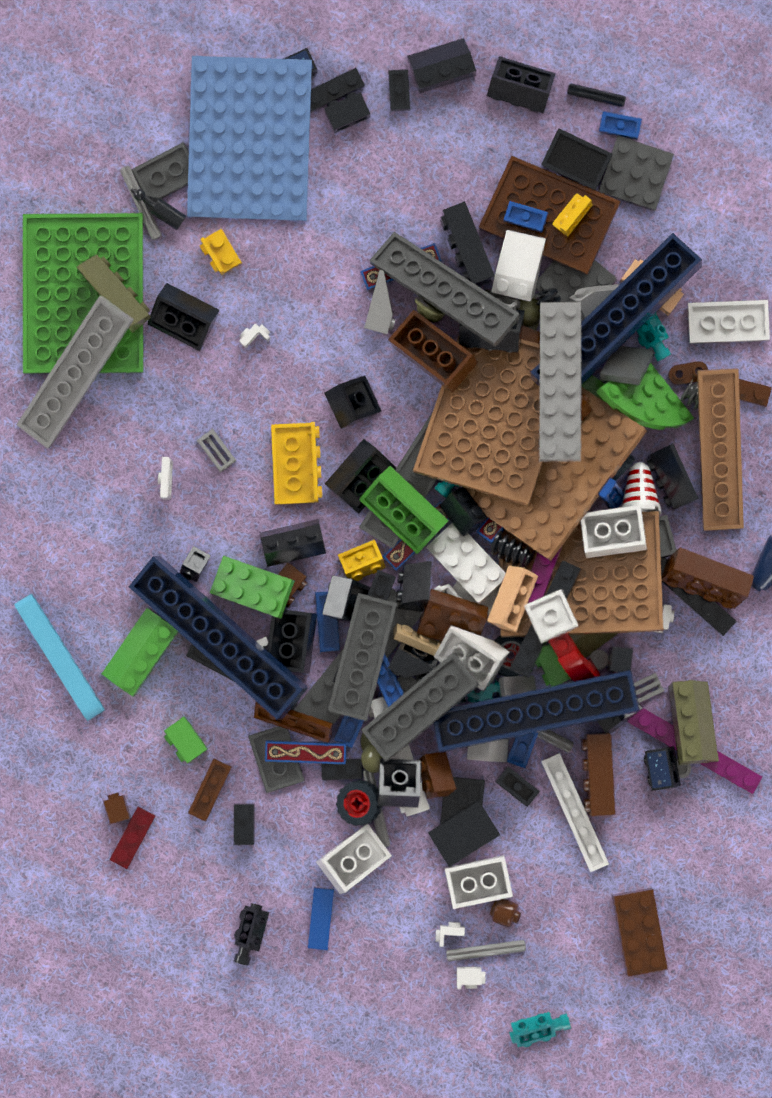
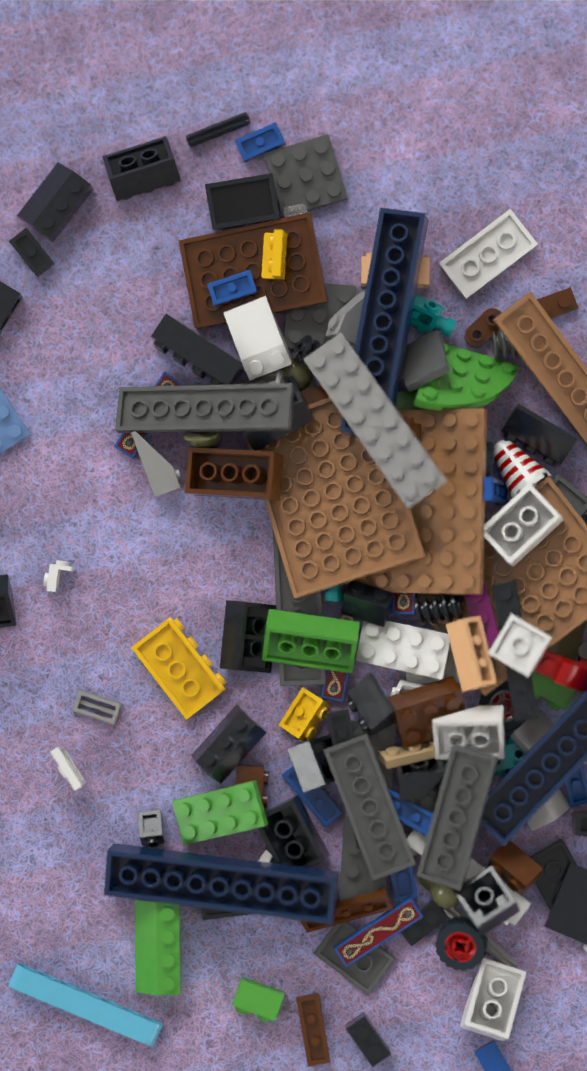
camera: 30 degrees left, 0 degrees up
black slope [324,375,382,429] -> none
none -> clear tile [282,203,308,218]

